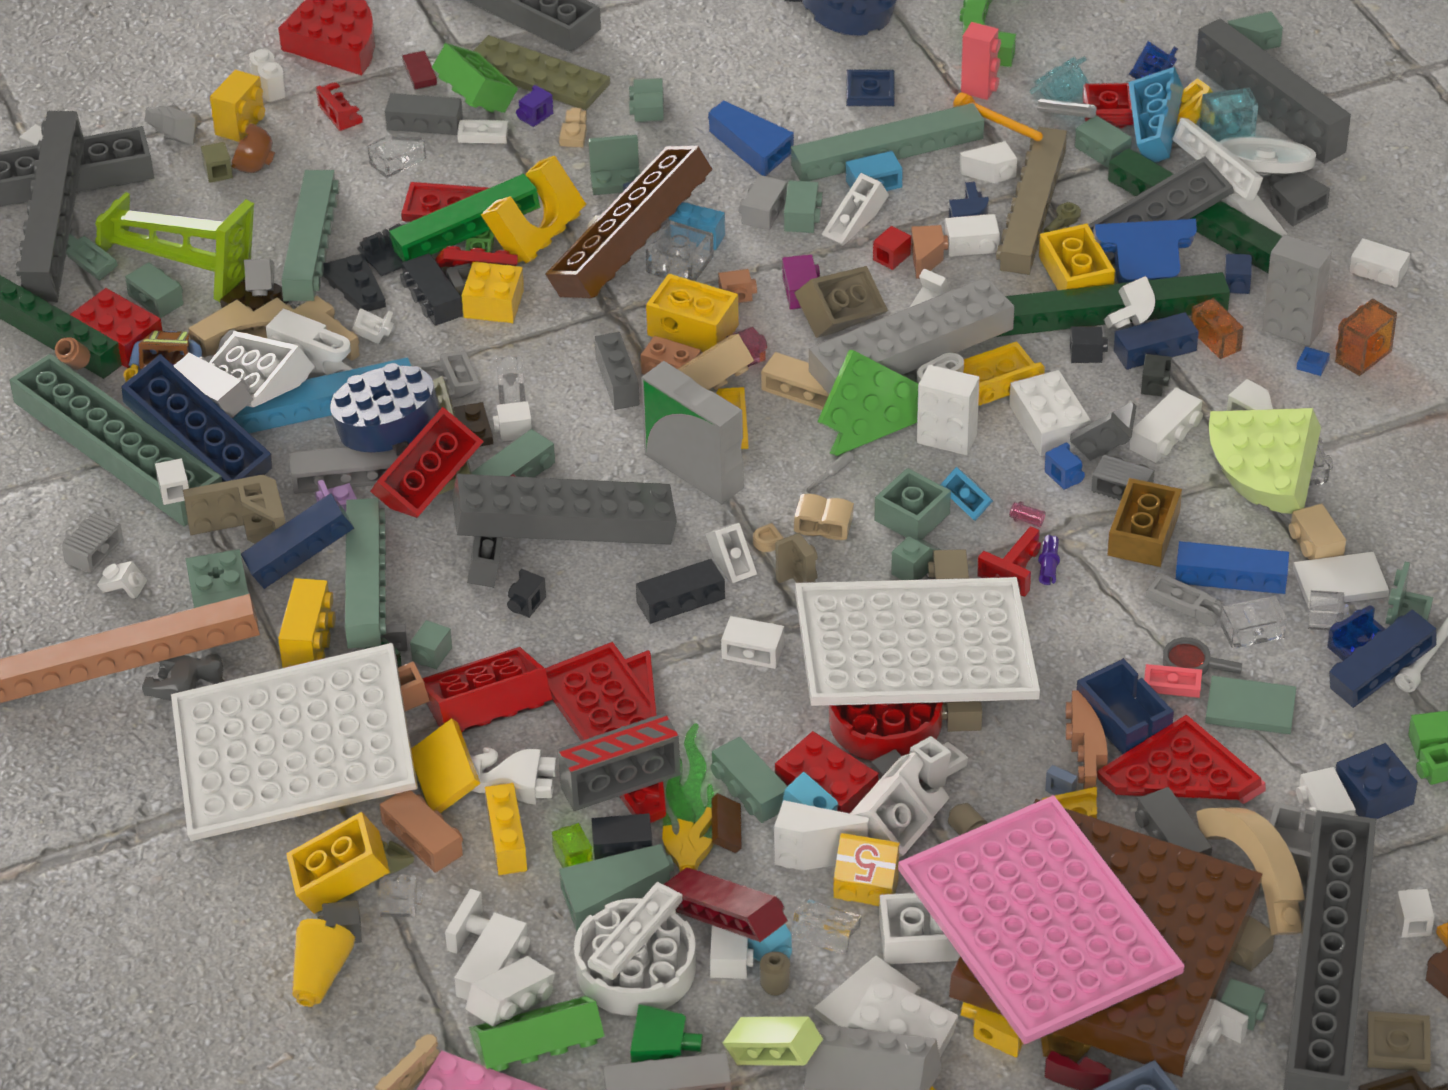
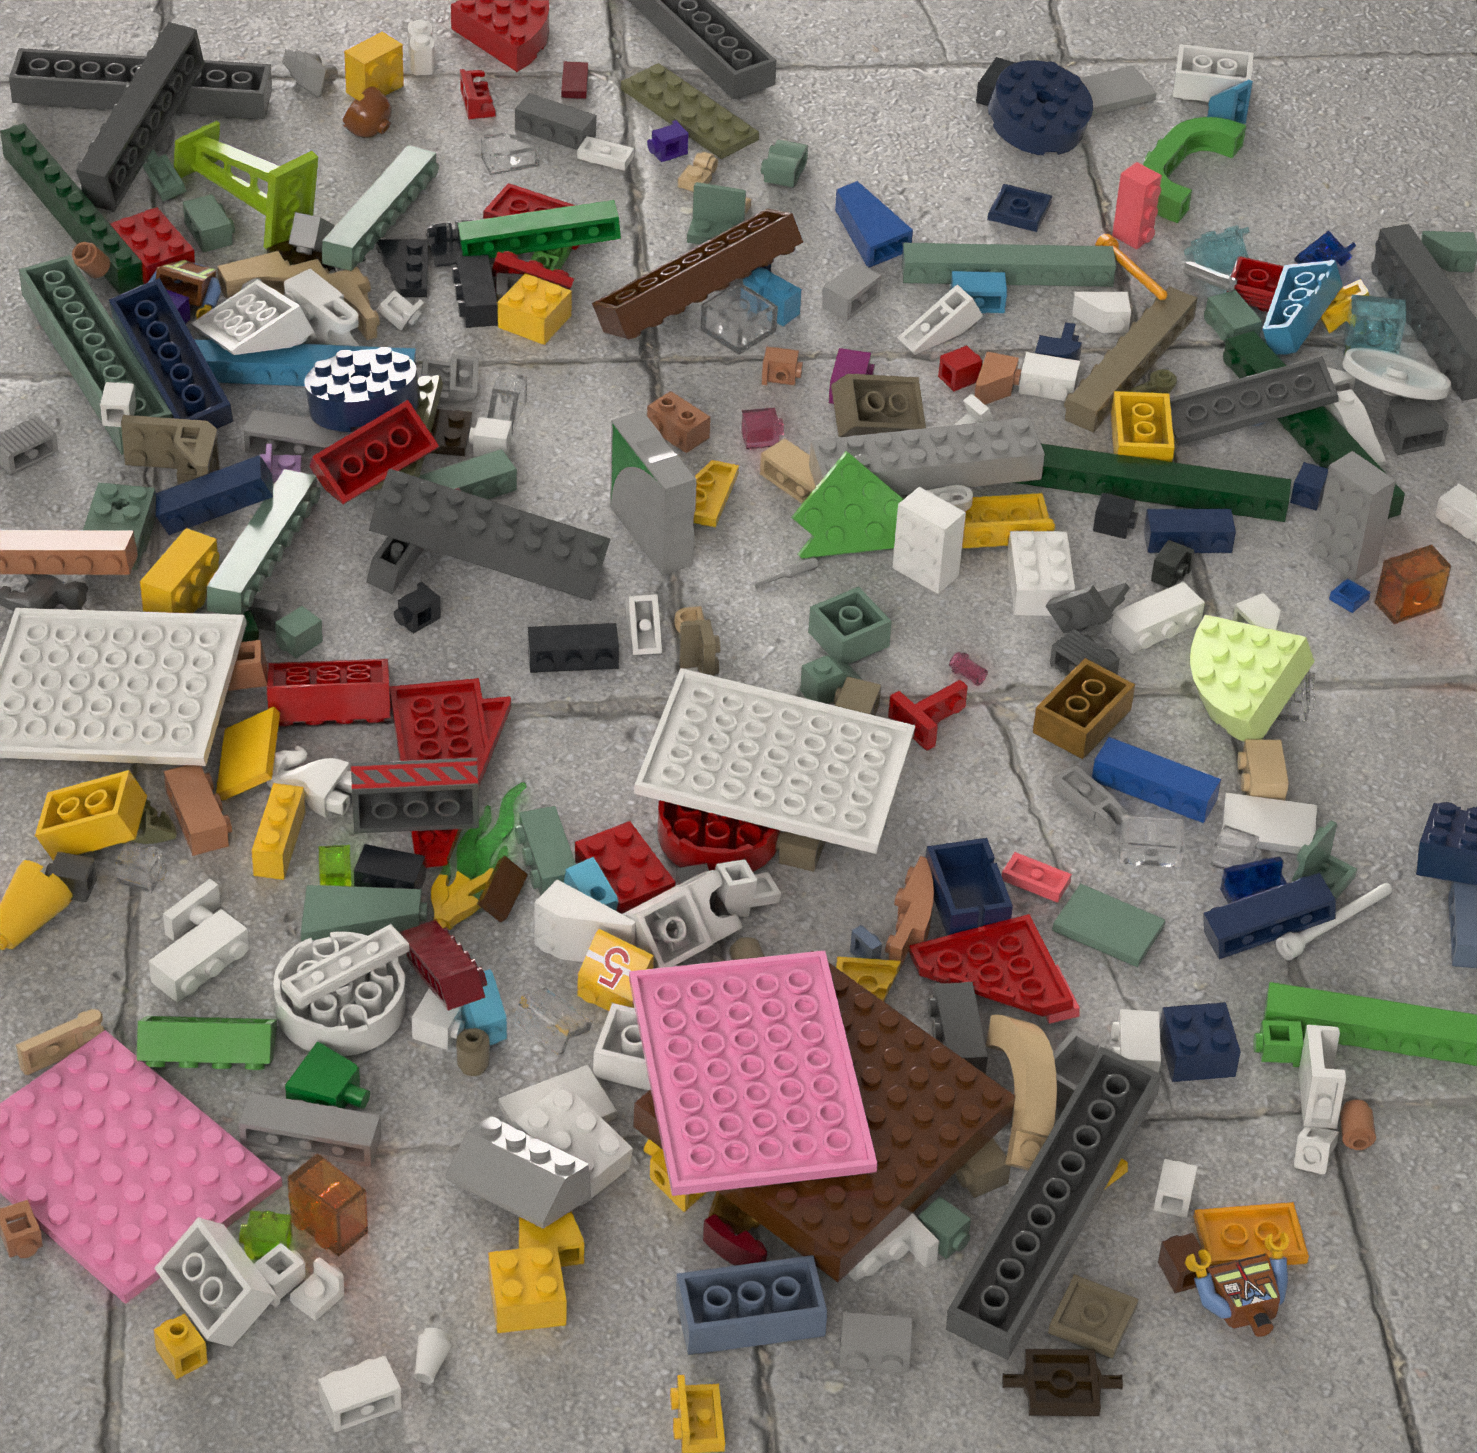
camera: 15 degrees right, 0 degrees up
white bracket [97,561,147,599] -> none
brick [174,353,253,418] -> none
olive brick [201,141,233,183] -> none
bright green brick [432,43,518,113] -> none
white brick [465,956,555,1027] -> none
yellow arch [481,155,587,263] -> none
dark grey brick [595,332,640,410] -> none
yellow piece [646,273,739,352] -> none
tan brick [678,334,754,390] -> none
white brick [721,616,784,669] -> none
yellowish green brick [723,1016,823,1065] -> none
sand green brick [784,180,823,233] -> none
tan brick [794,494,854,540] -> none
dark azure slope [940,467,993,521] -> none
dark purple axle [1038,534,1060,585] -> none
blue brick [1044,442,1085,490] -> none
blue brick [1093,219,1197,284] -> none
white brick [1104,276,1155,330] -> none
piece [1163,637,1242,675] -> none
white plate [1172,117,1263,201] -> none
clear orange brick [1191,298,1244,359] -> none

